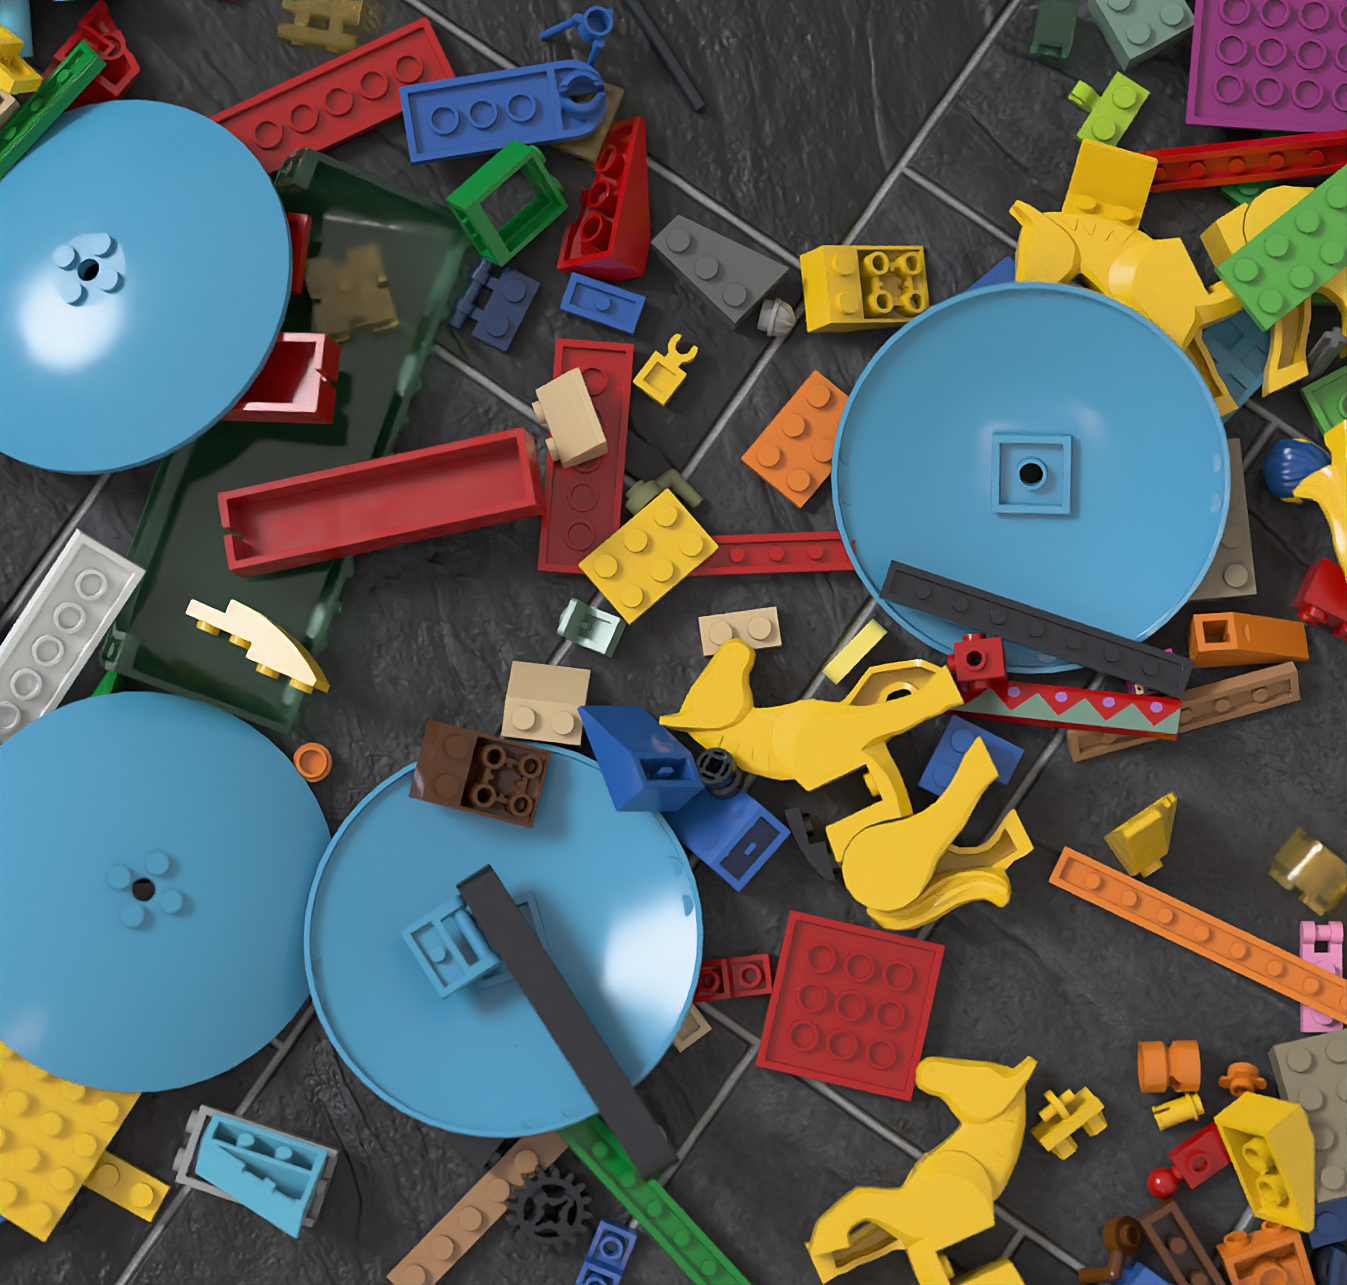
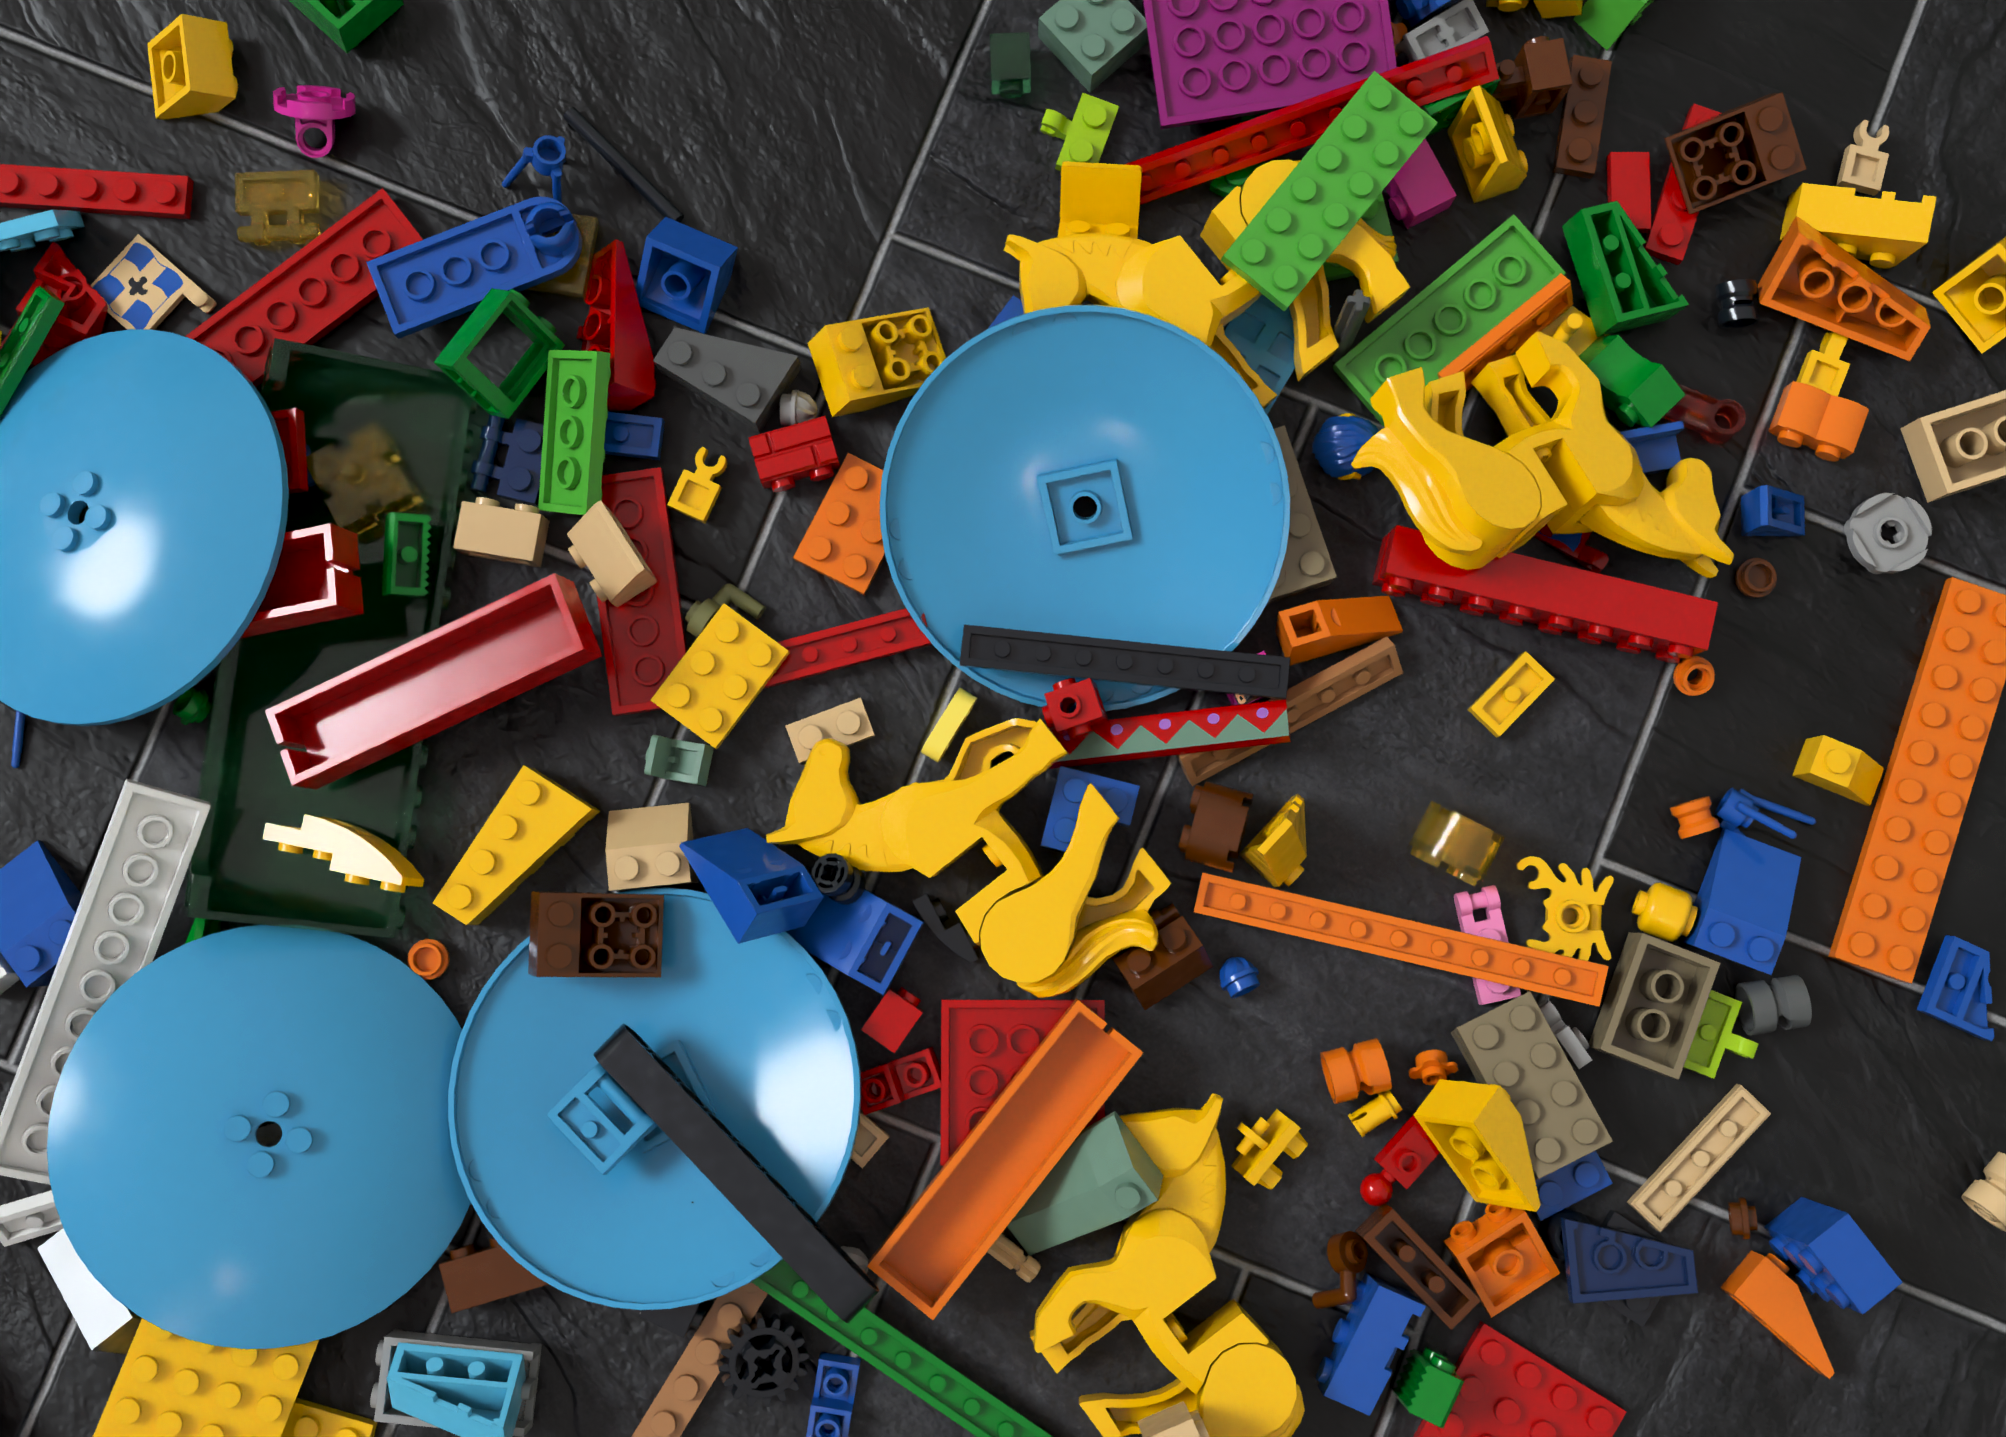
camera: 15 degrees left, 0 degrees up
none -> tan flag [90,234,217,330]
none -> green plate [173,687,211,725]
none -> green brick [382,512,432,598]
none -> yellow wedge [433,765,600,925]
none -> reddish brown brick [439,1237,549,1313]
none -> tan brick [453,497,550,568]
none -> bright green plate [538,350,611,515]
none -> blue slope [636,217,738,334]
none -> red brick [748,415,841,492]
none -> red brick [861,986,924,1053]
none -> orange piece [867,998,1144,1320]
none -> tan axle [987,1234,1041,1283]
none -> sand green wedge [1007,1111,1163,1256]
none -> reddish brown brick [1111,903,1213,1010]
none -> reddish brown brick [1178,781,1254,873]
none -> blue plate [1220,957,1260,999]

